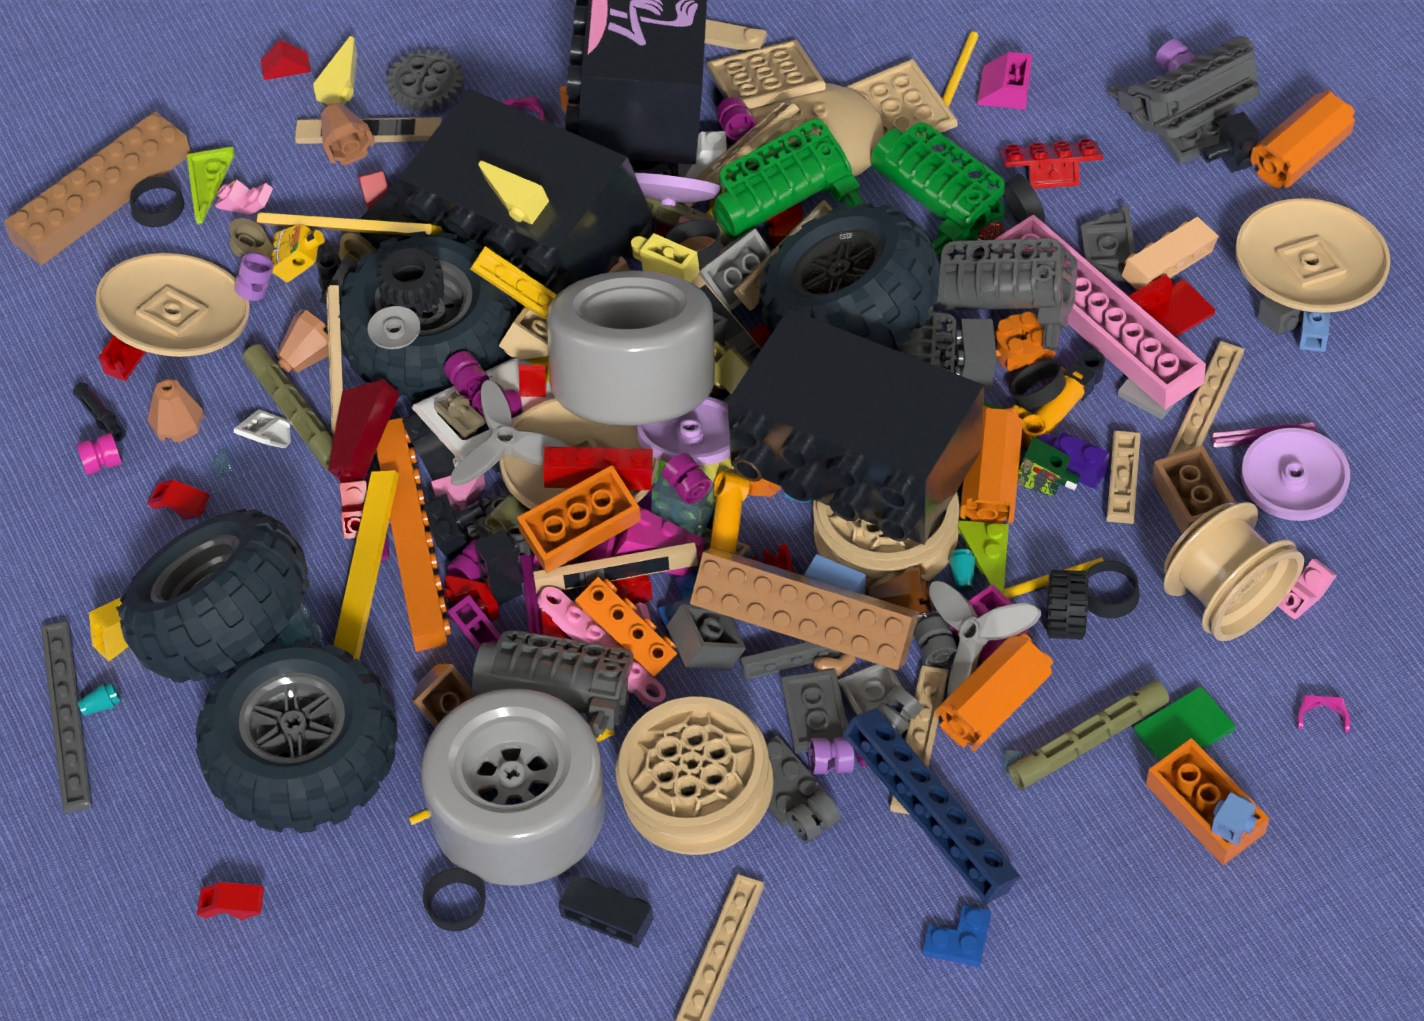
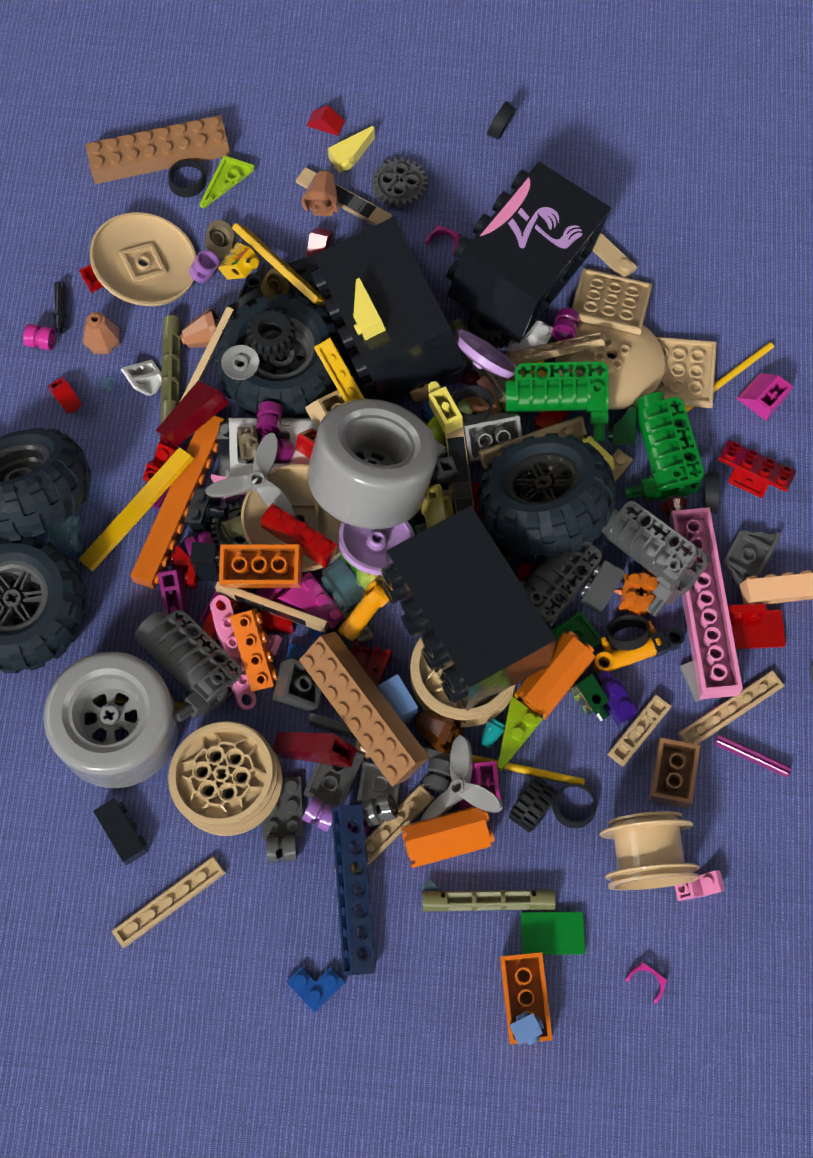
camera: 30 degrees right, 15 degrees up
bright pink slope [215,180,273,215] -> none
medium nougat slope [412,664,474,729] -> none
black tyre [423,868,486,932] -> none
magenta wheel [662,453,712,505] -> none
lavender dish [1241,428,1350,521] -> none
none -> dark red slope [273,732,356,768]
none -> dark green slope [608,406,636,445]

